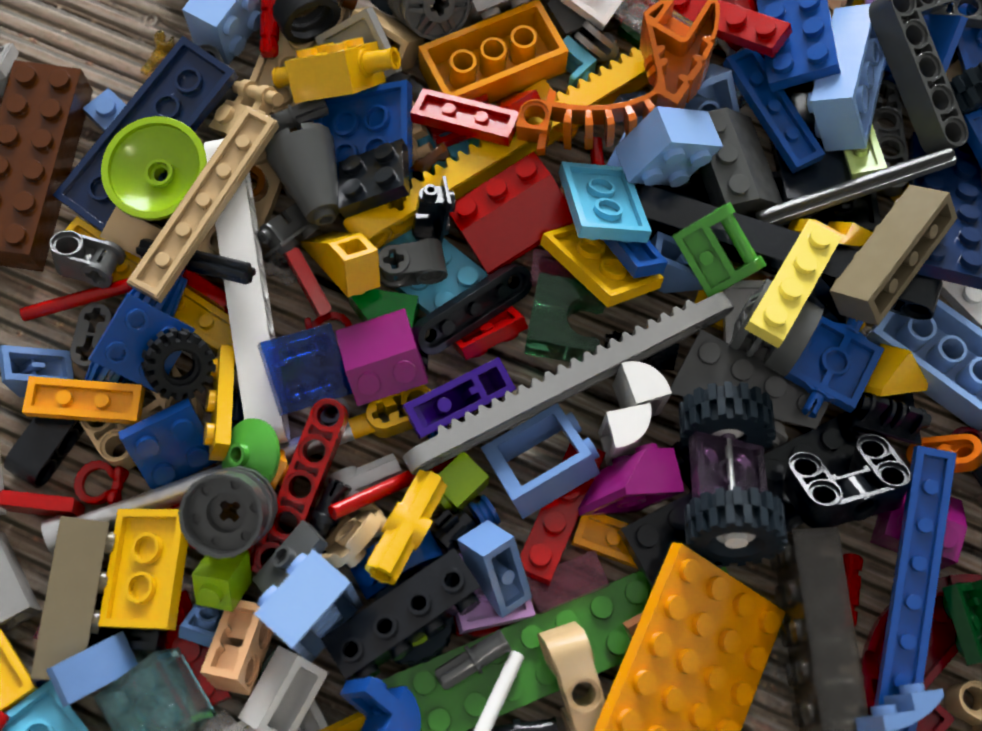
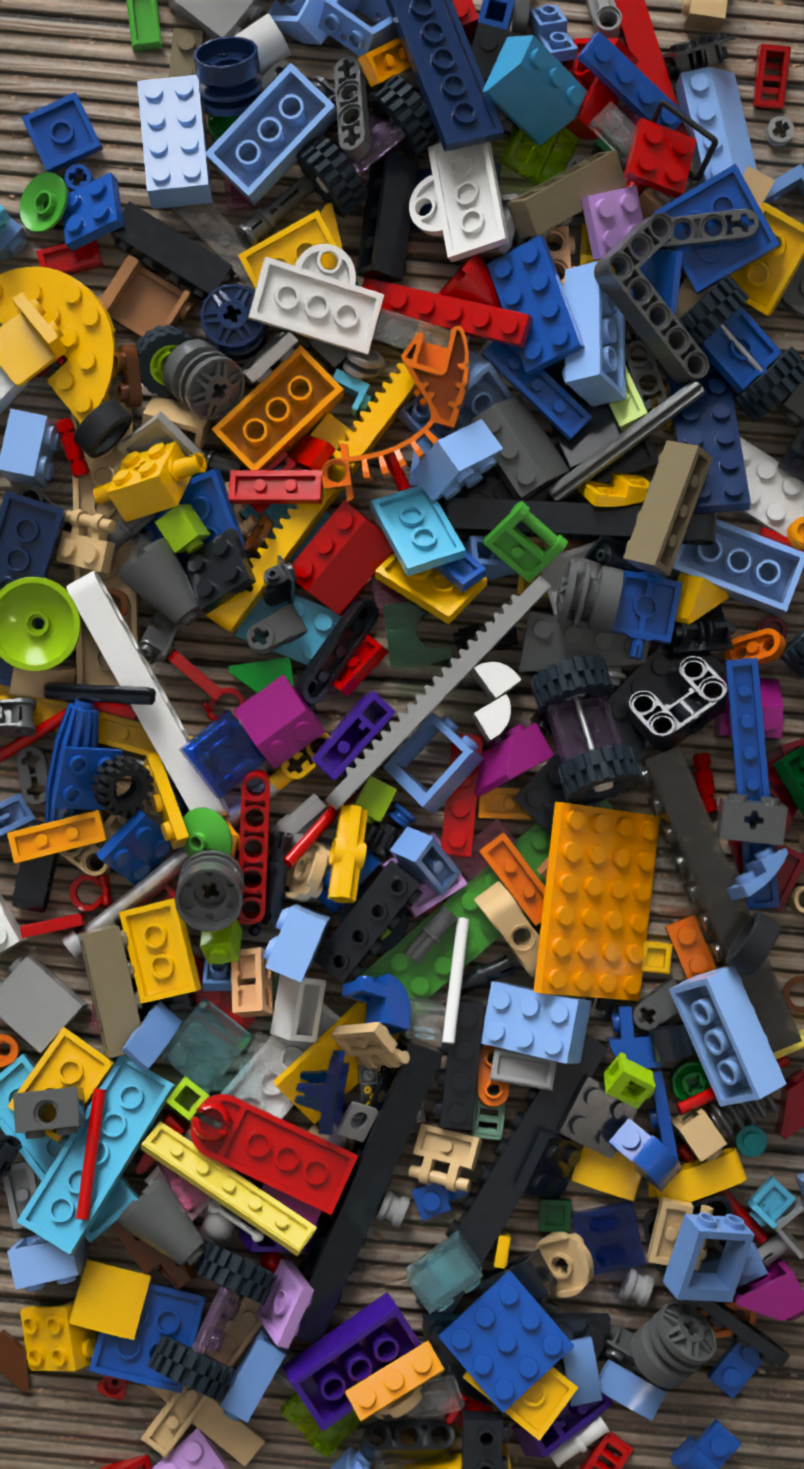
camera: 15 degrees left, 15 degrees up
tan tile [126,106,279,303] -> none
dark grey plate [252,520,329,594] -> none
yellow slope [301,232,380,297] -> none
light yellow plate [744,219,842,348] -> none
none -> lime brick [155,504,211,554]
none -> orange plate [479,832,545,926]
none -> dark grey brick [716,793,788,846]

